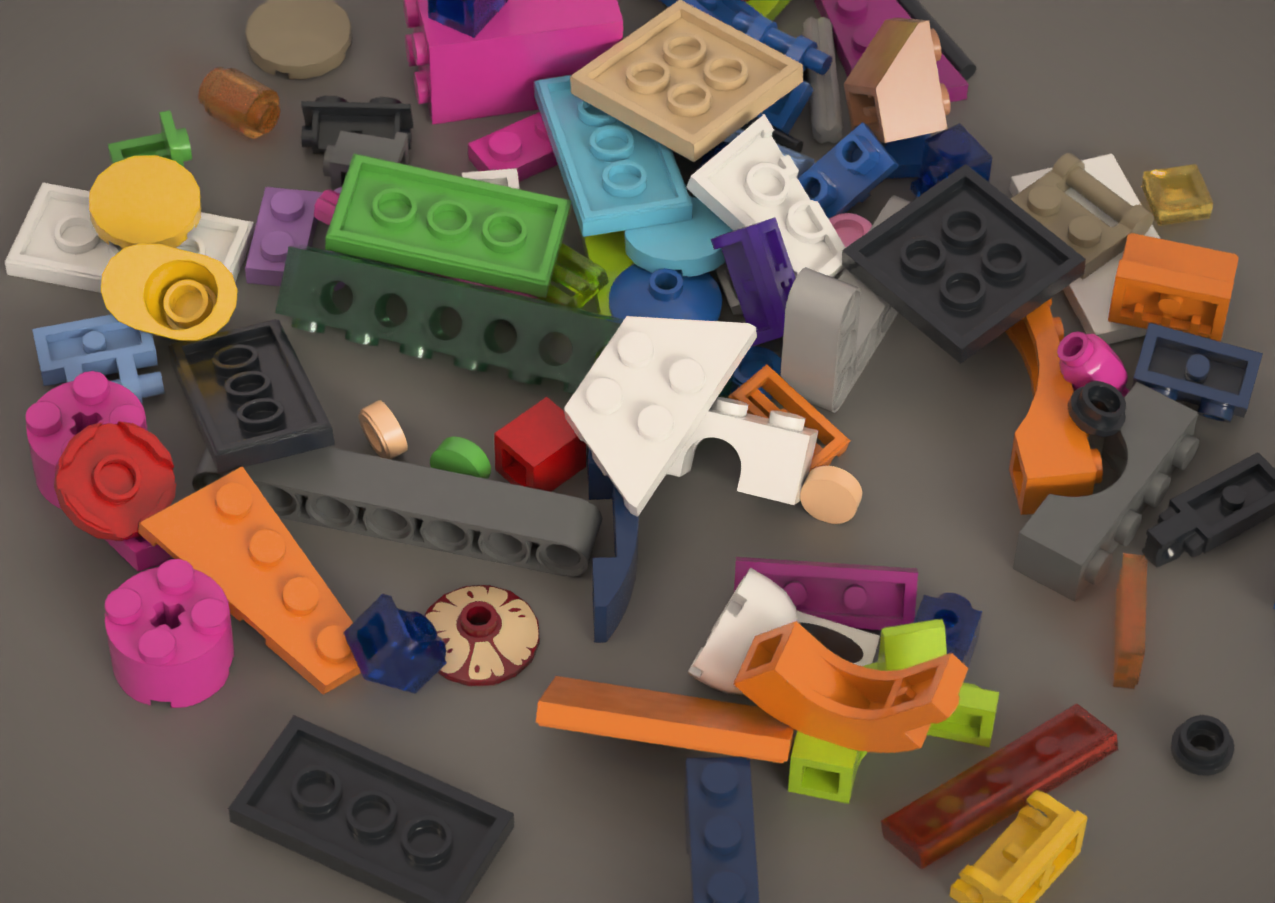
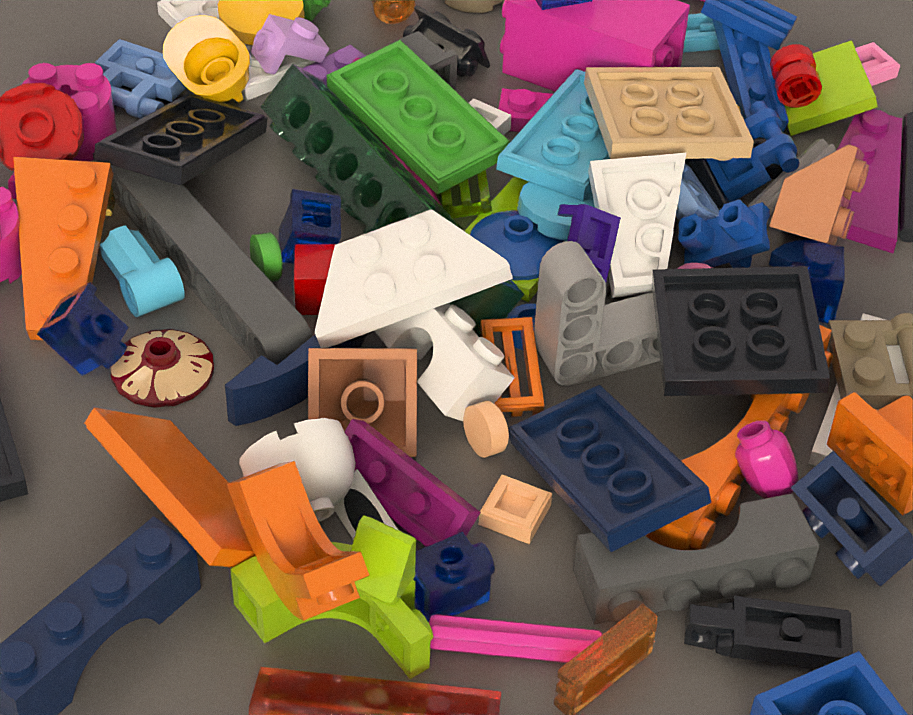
camera: 40 degrees right, 5 degrees down
light nougat tile [359,400,408,460] -> none
black plate [1068,381,1126,437] -> none
none -> medium azure piece [100,225,185,317]
none -> lavender bracket [251,14,329,75]
none -> clear blue brick [278,189,341,264]
none -> nougat slope [308,348,417,457]
none -> dark pink axle [429,614,603,666]
none -> light nougat tile [478,475,552,544]
none -> dark blue tile [508,385,712,552]

